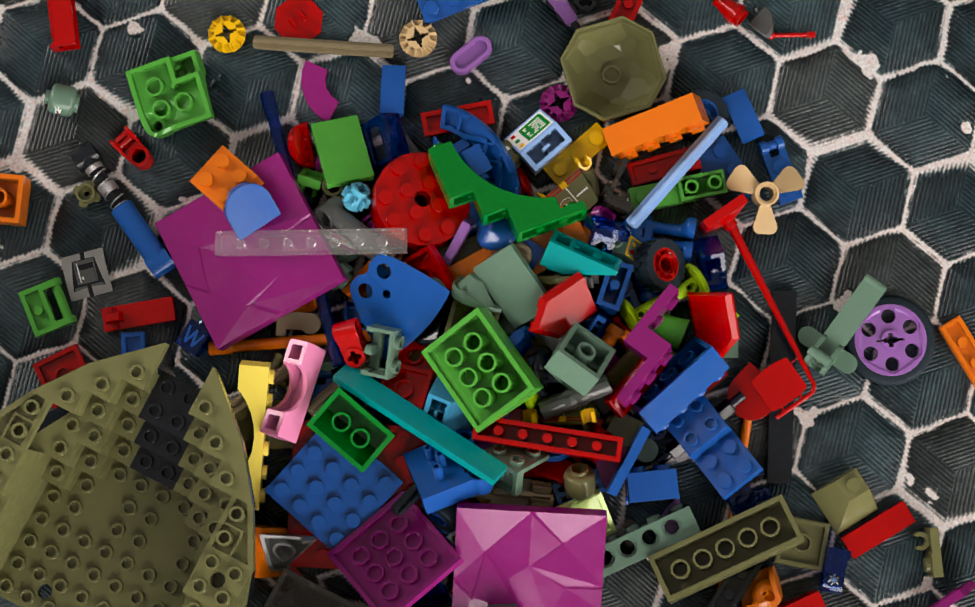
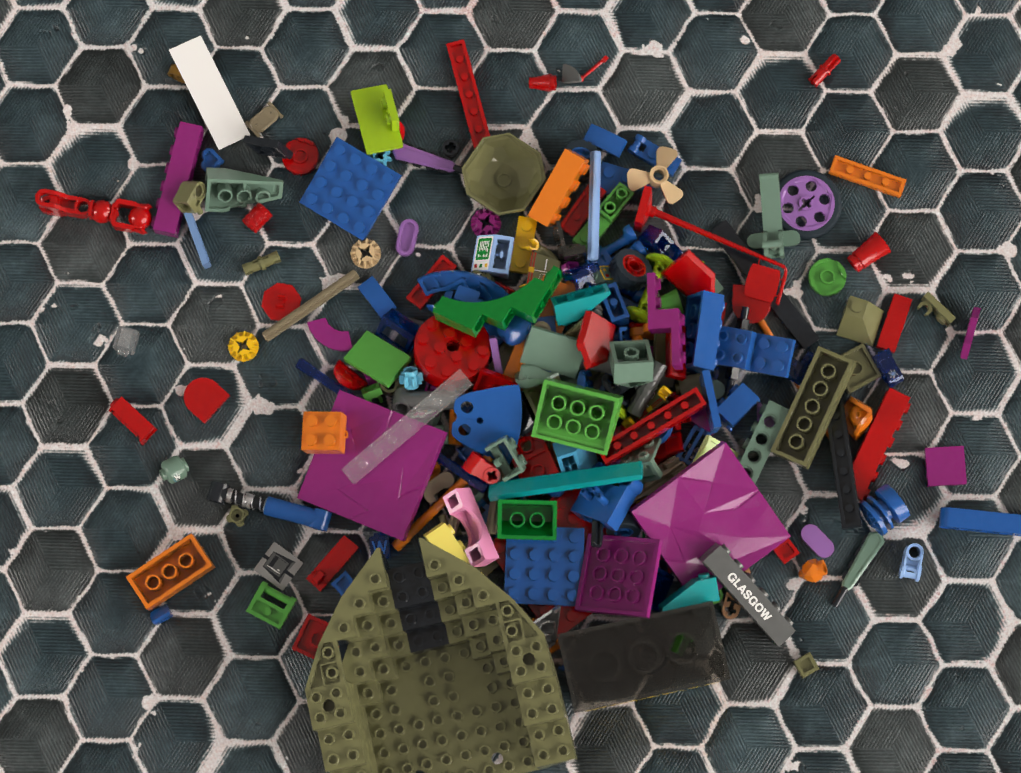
camera: 40 degrees left, 5 degrees down
red piece [109,125,154,171] -> none
bright green slope [125,50,215,138] -> none
tile [223,182,281,241] -> none
olive head [563,462,596,500] -> none
none -> red tile [184,378,230,424]
none -> bright green tile [808,258,847,297]
none -> red plant [847,232,891,272]

